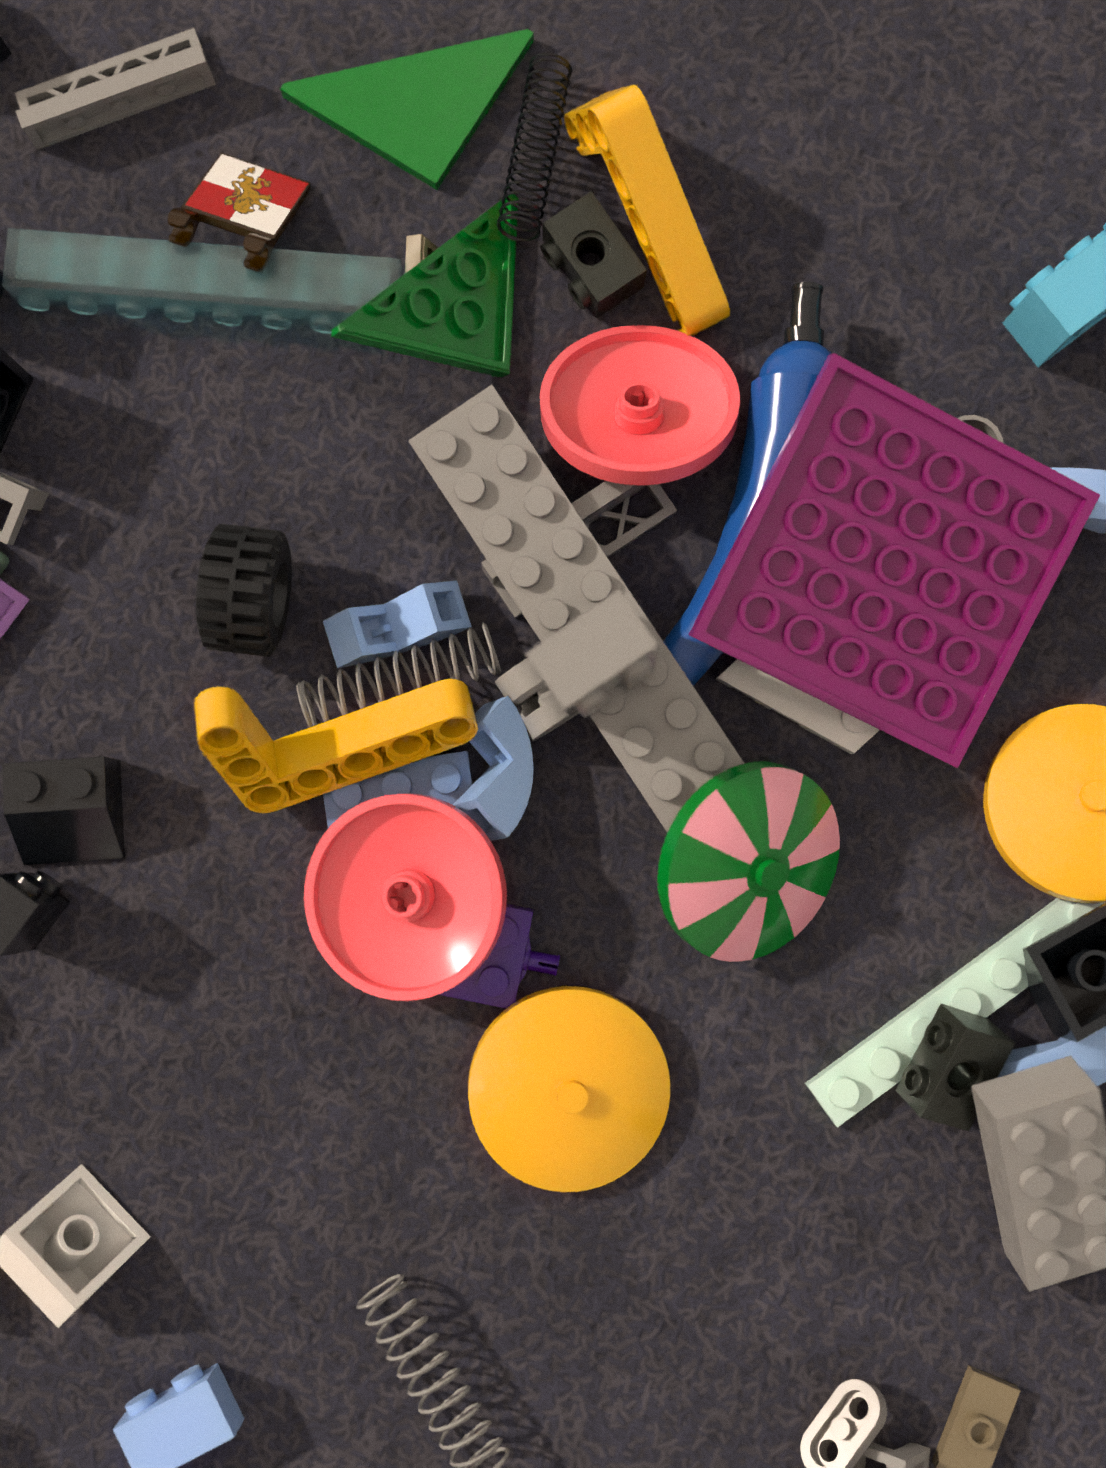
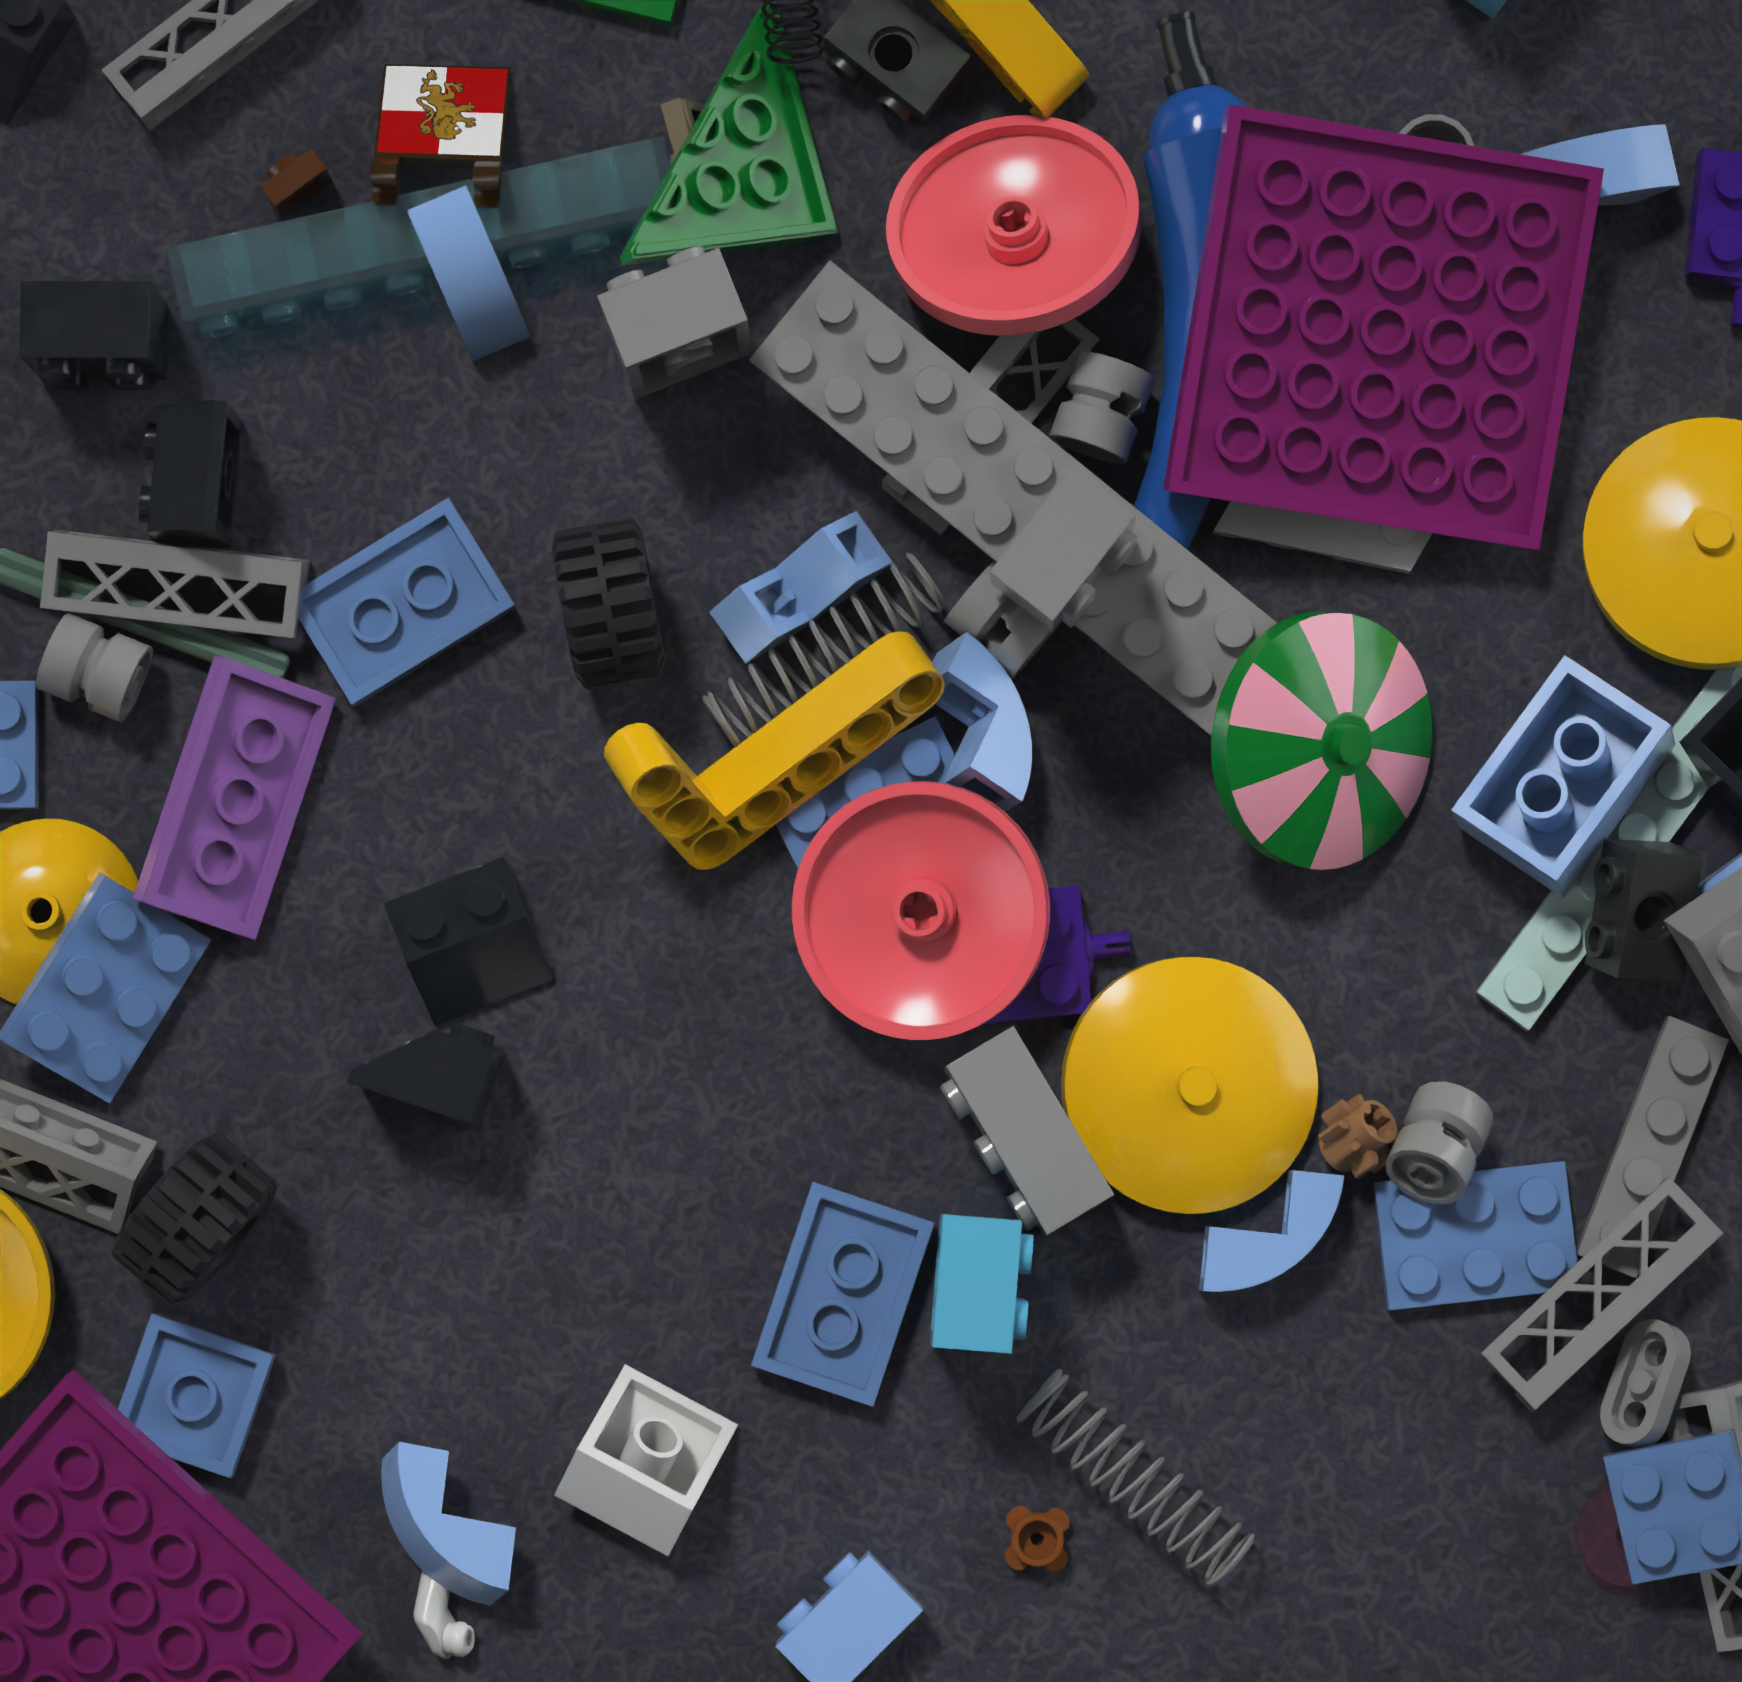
camera: 15 degrees left, 0 degrees up
none -> reddish brown plate [260,149,333,218]
none -> medium blue plate [298,497,516,707]
none -> light blue brick [407,185,531,361]
none -> light grey brick [597,246,752,400]
none -> medium blue plate [751,1182,934,1407]
none -> medium azure brick [930,1214,1033,1354]
none -> light grey brick [940,1026,1114,1235]
none -> dark orange plate [1004,1506,1070,1572]
none -> light grey wheel [1049,352,1156,465]
none -> light blue brick [1199,1170,1344,1292]
none -> medium nougat gear [1318,1094,1397,1179]
none -> medium blue plate [1372,1161,1580,1310]
none -> light grey wheel [1386,1081,1494,1204]
none -> light blue brick [1451,655,1676,898]
none -> light grey fence [1481,1177,1723,1413]
none -> light grey plate [1576,1016,1729,1278]

